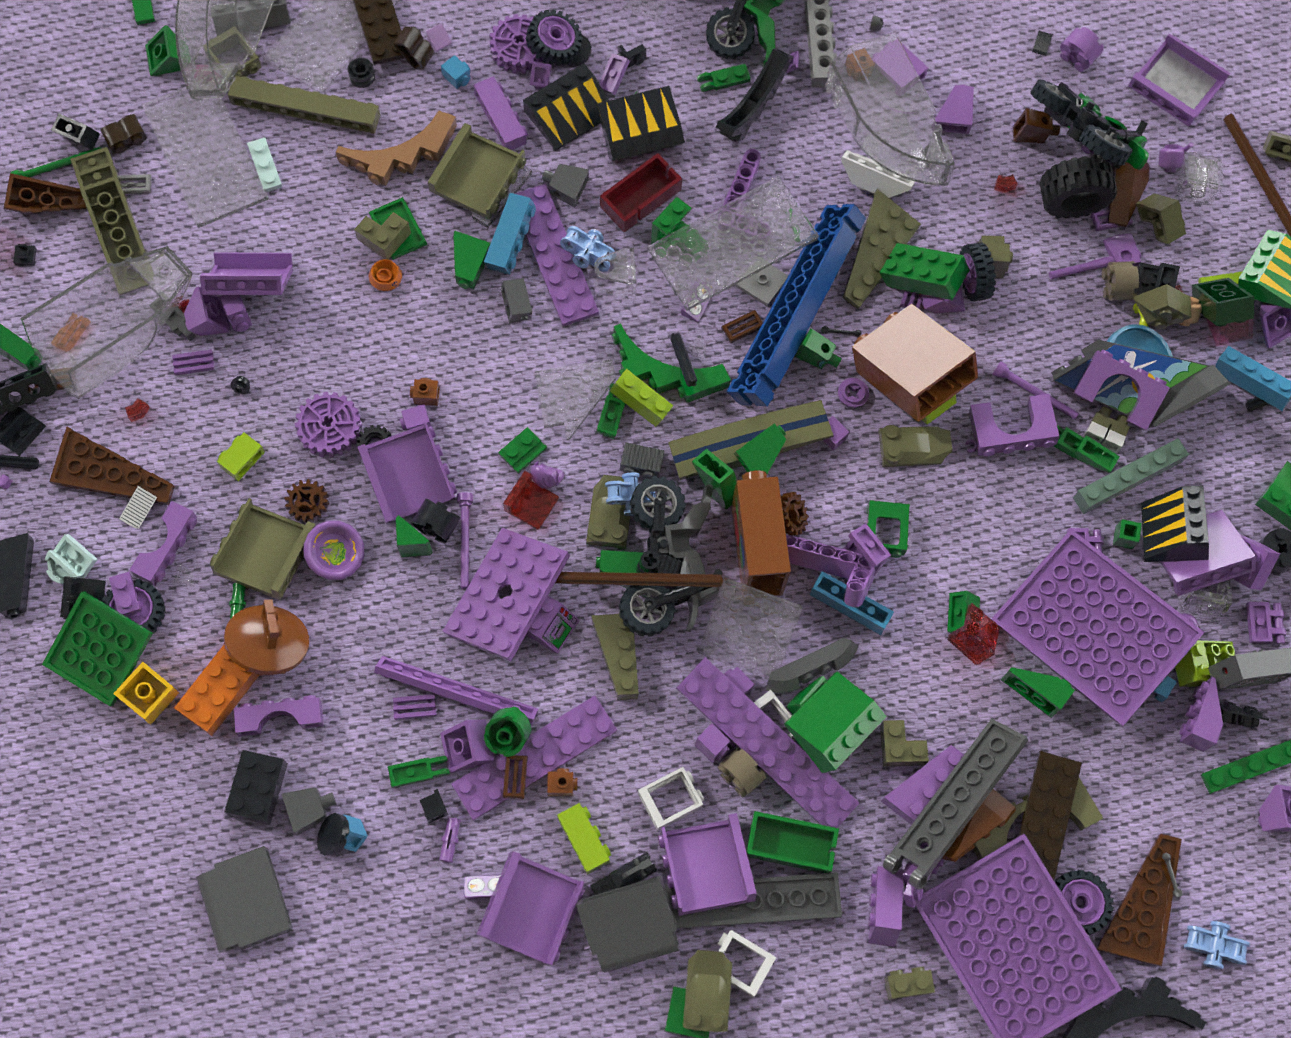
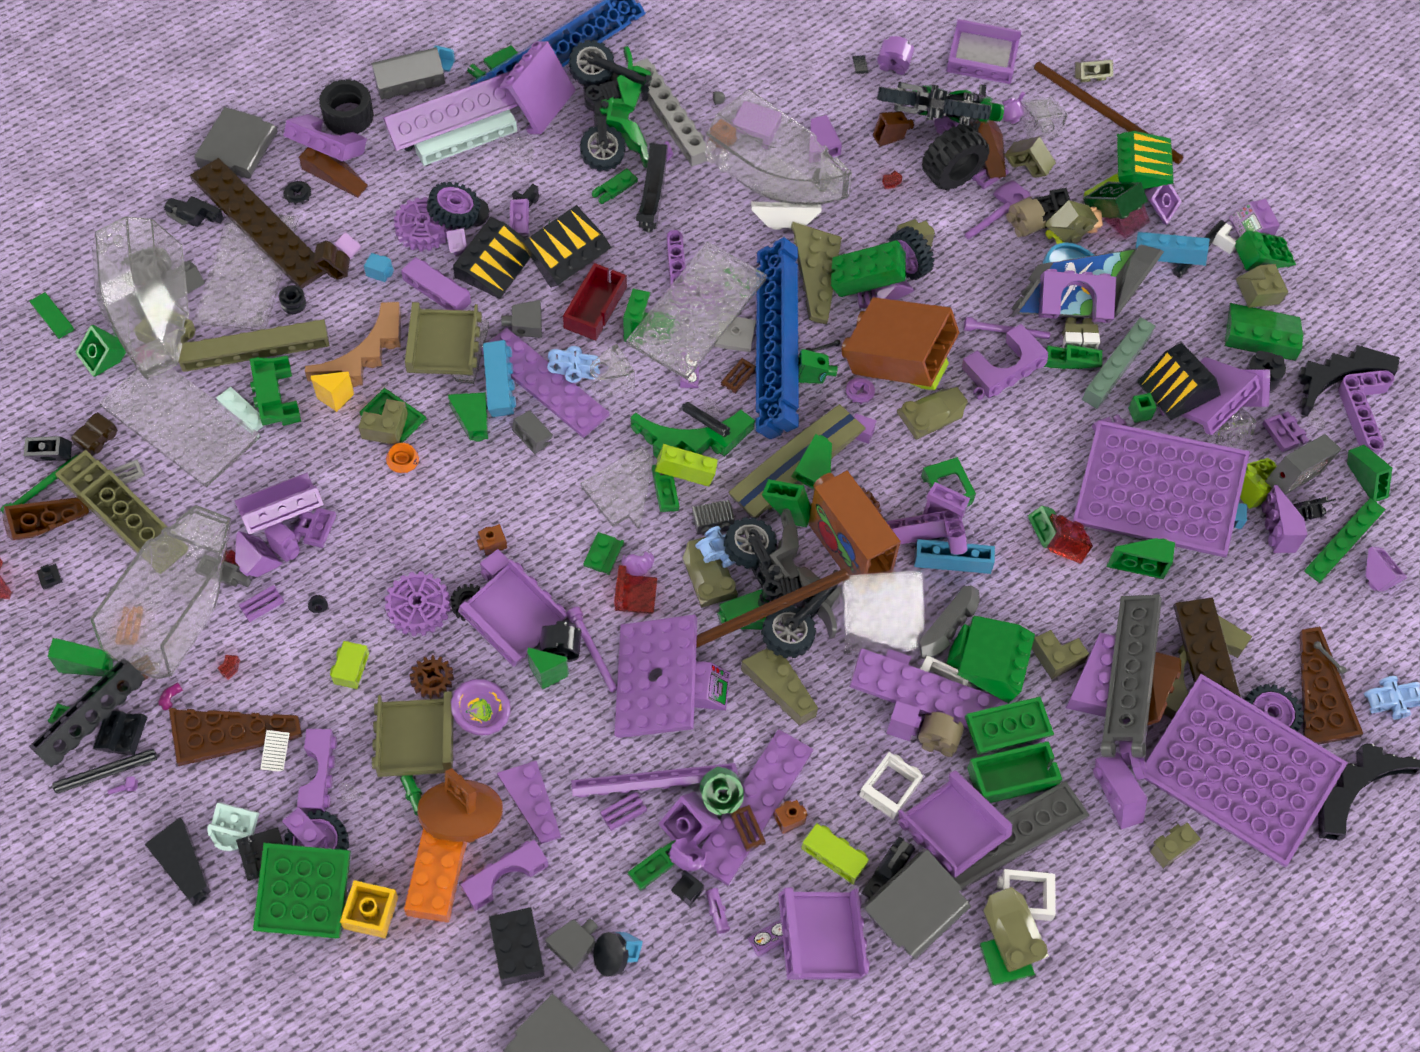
camera: 25 degrees left, 10 degrees down
none -> magenta arm [158,682,183,711]
none -> green bracket [249,355,301,426]
none -> medium lavender plate [293,508,336,548]
none -> yellow slope [311,372,354,412]
none -> medium lavender wing [497,761,561,844]
none -> medium lavender hair [670,838,707,871]
none -> green plate [965,696,1054,755]

